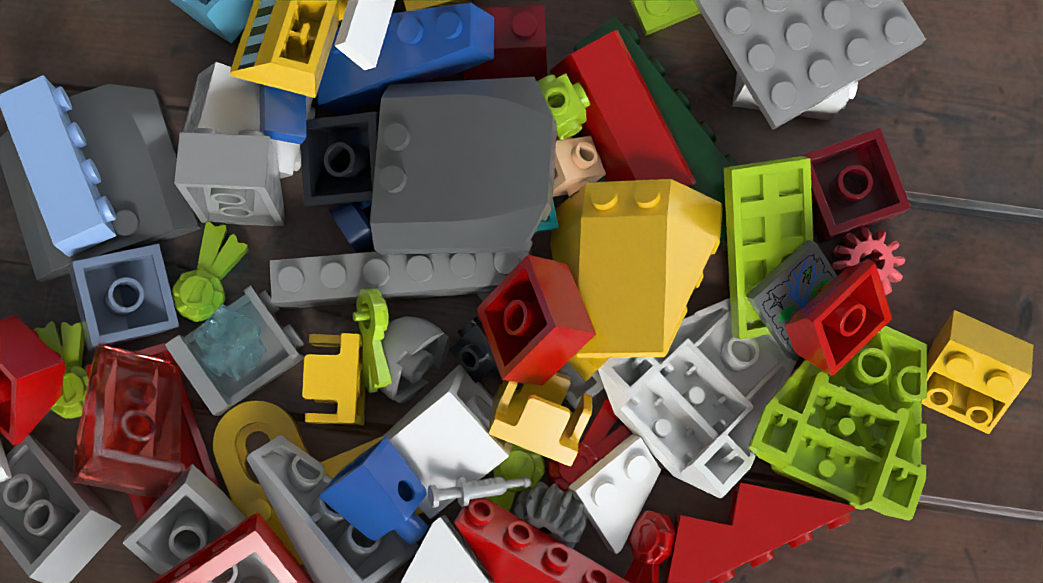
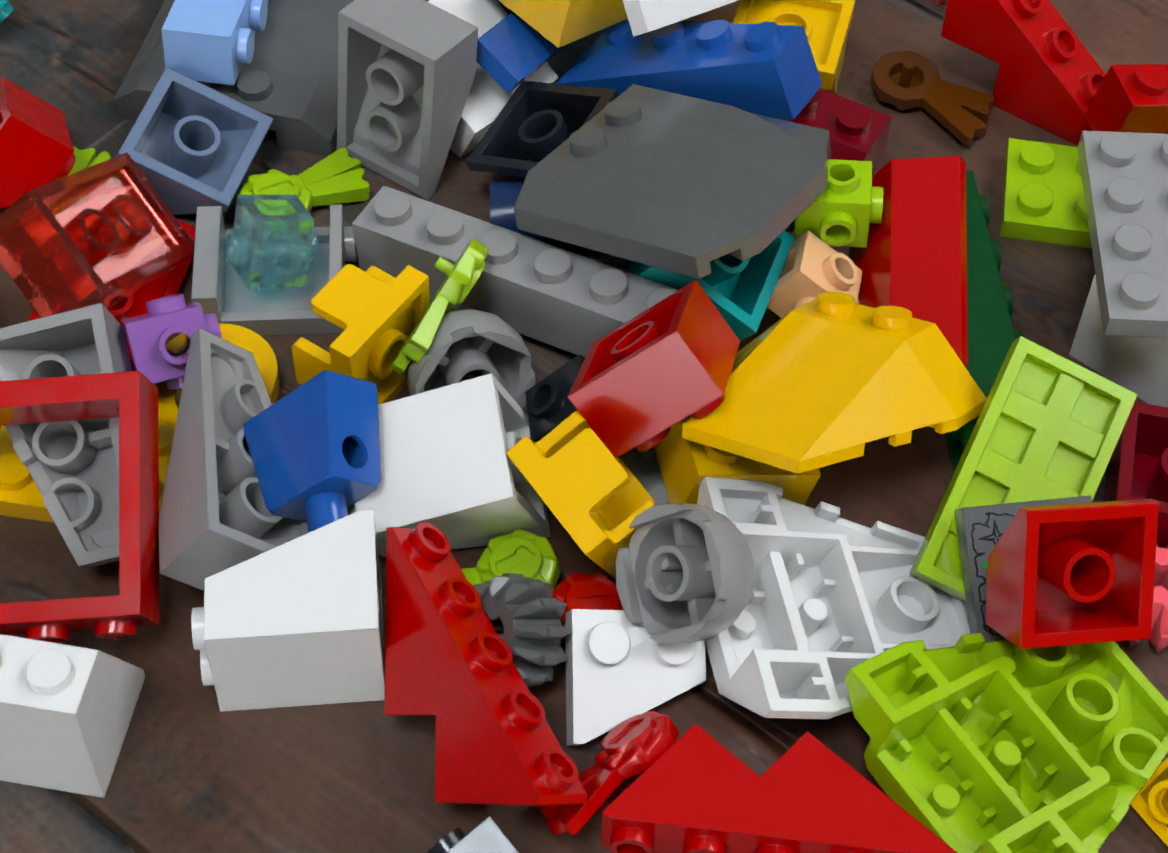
camera: 30 degrees right, 30 degrees down
light grey piece [428,476,531,508] -> none
none -> medium lavender brick [122,294,222,390]
none -> light grey cylinder [616,504,755,643]

